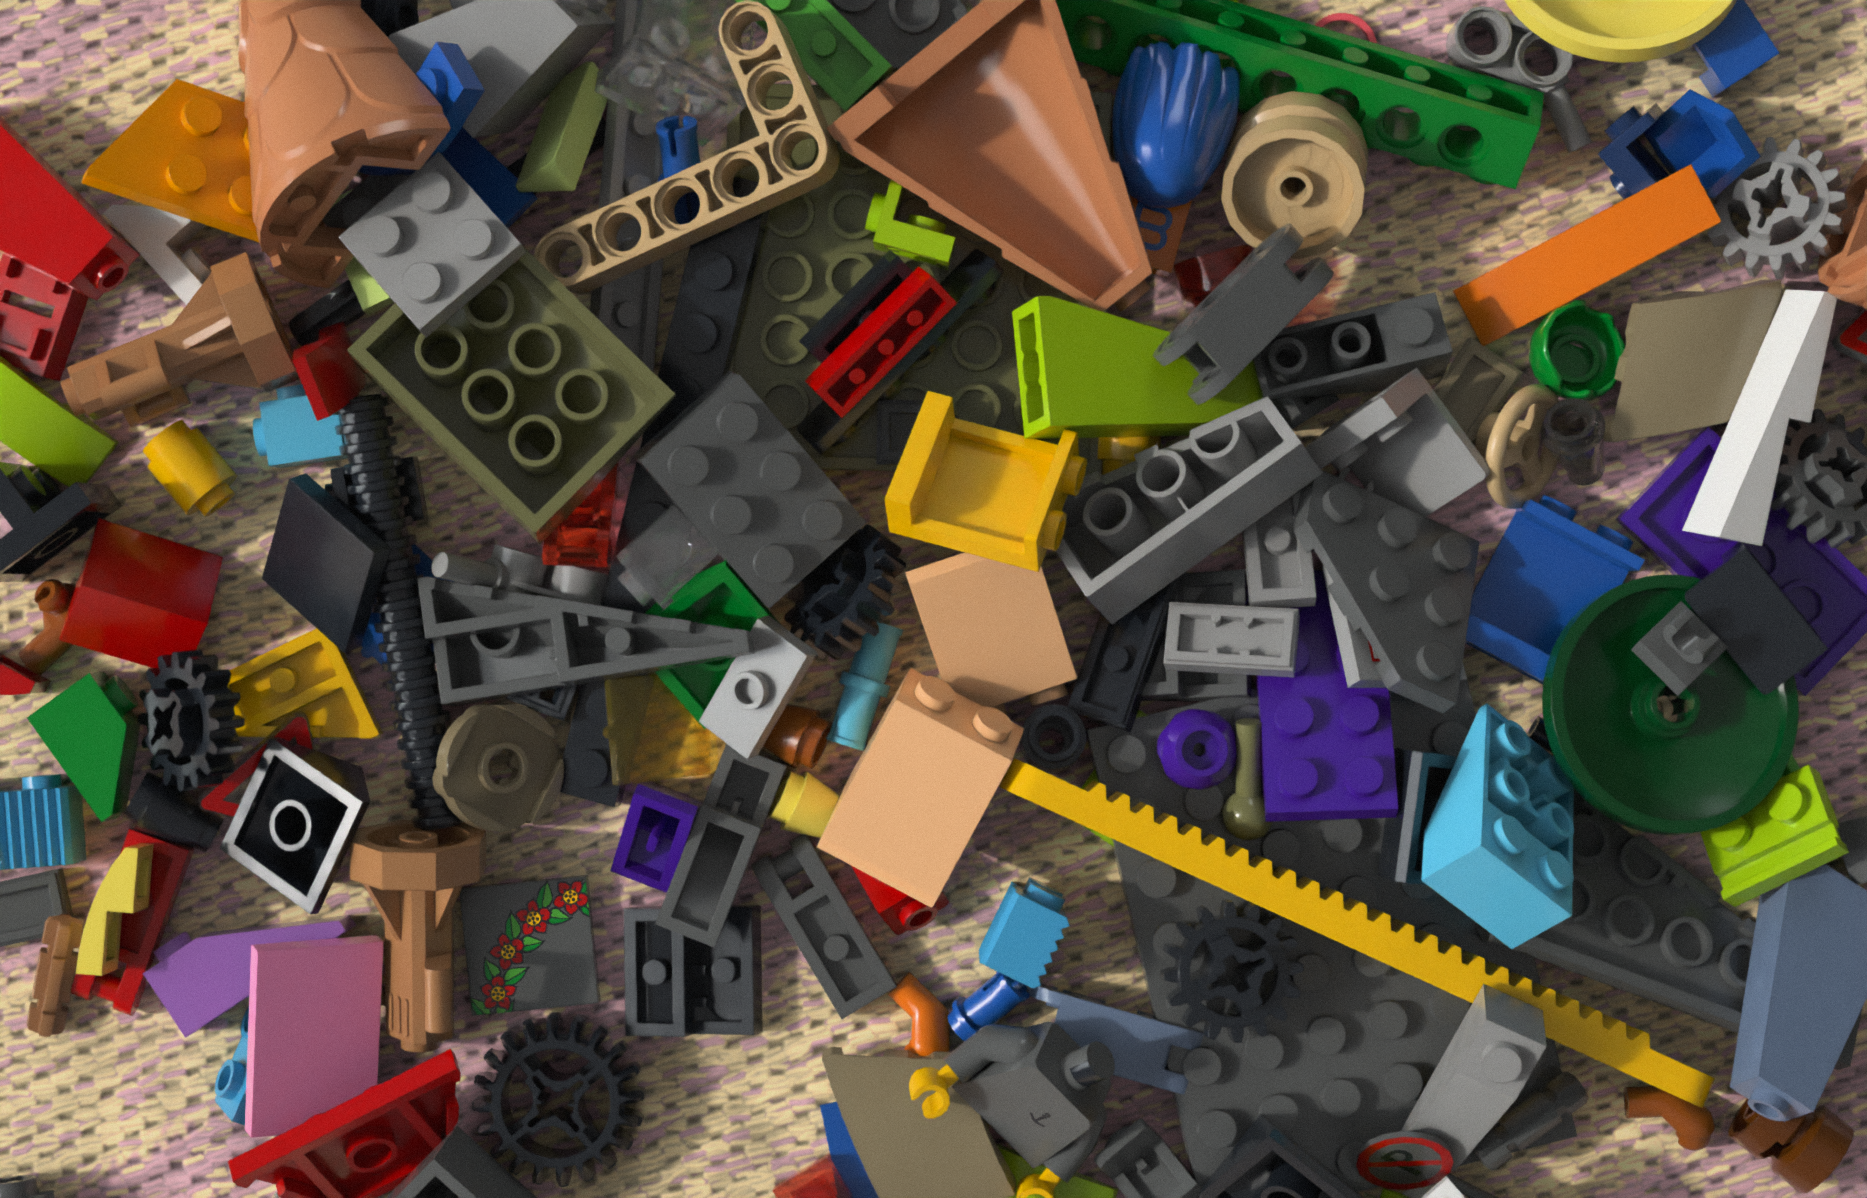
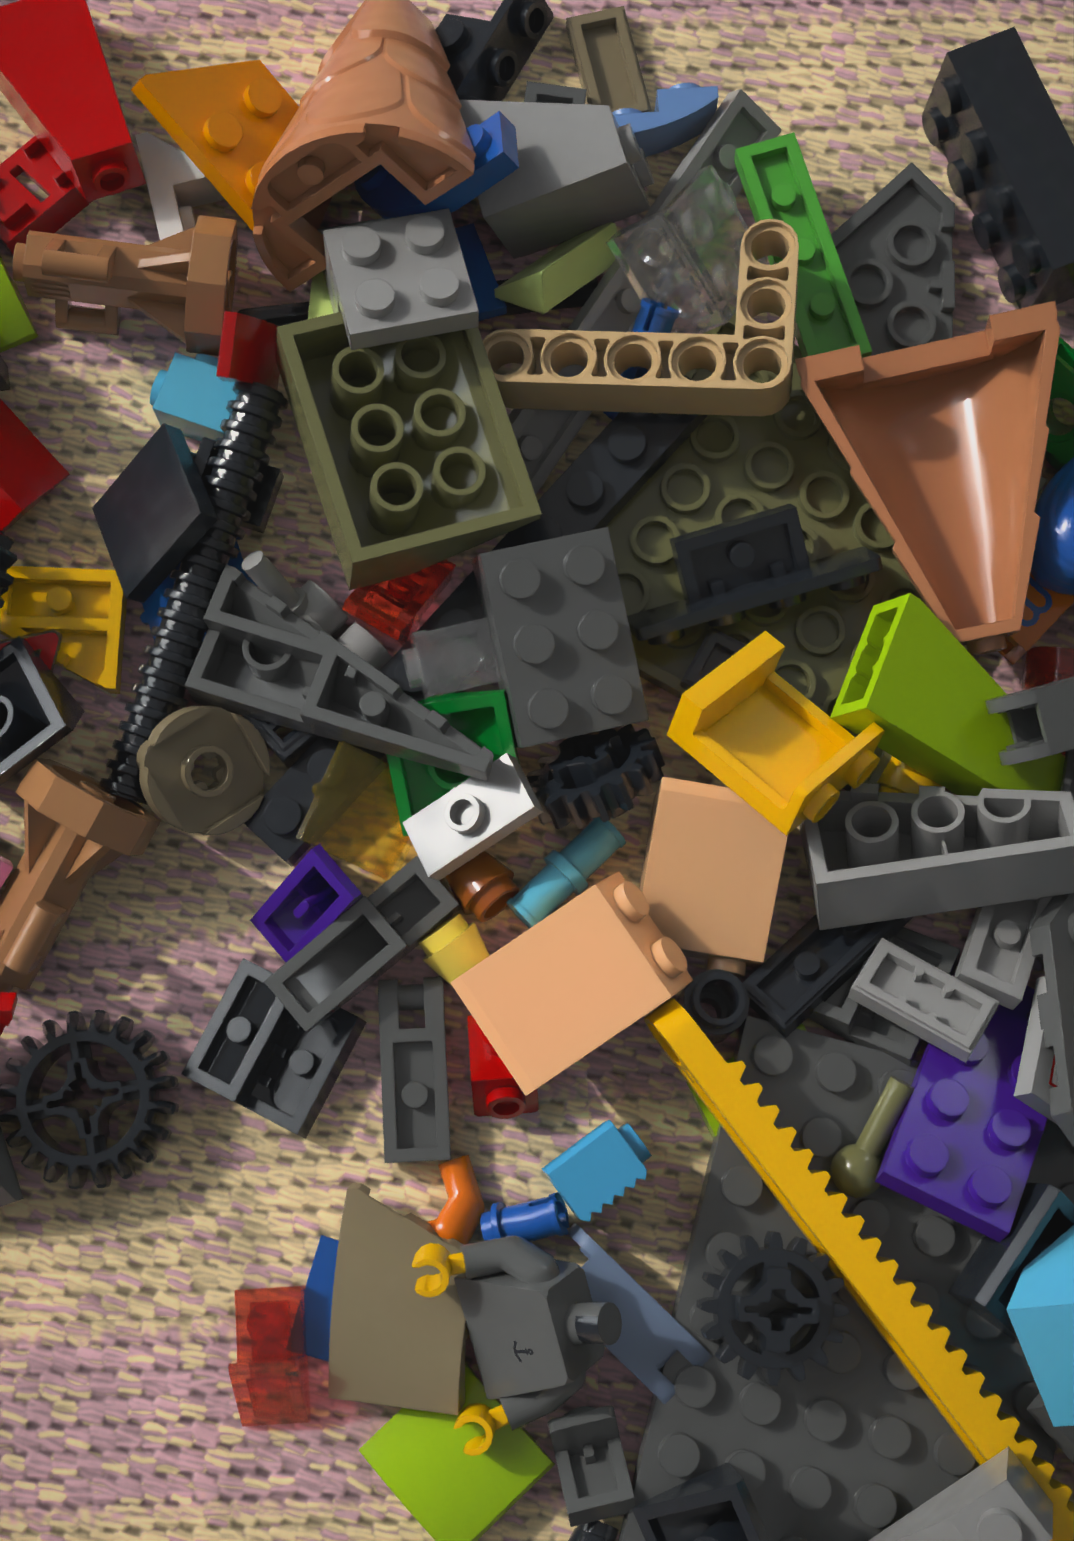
camera: 20 degrees right, 10 degrees down
yellow brick [143,420,237,517] -> none
dark grey tile [460,875,601,1016] -> none
red piece [804,266,957,418] -> none
lime bracket [865,180,956,270] -> none
dark purple plate [1157,709,1236,790] -> none

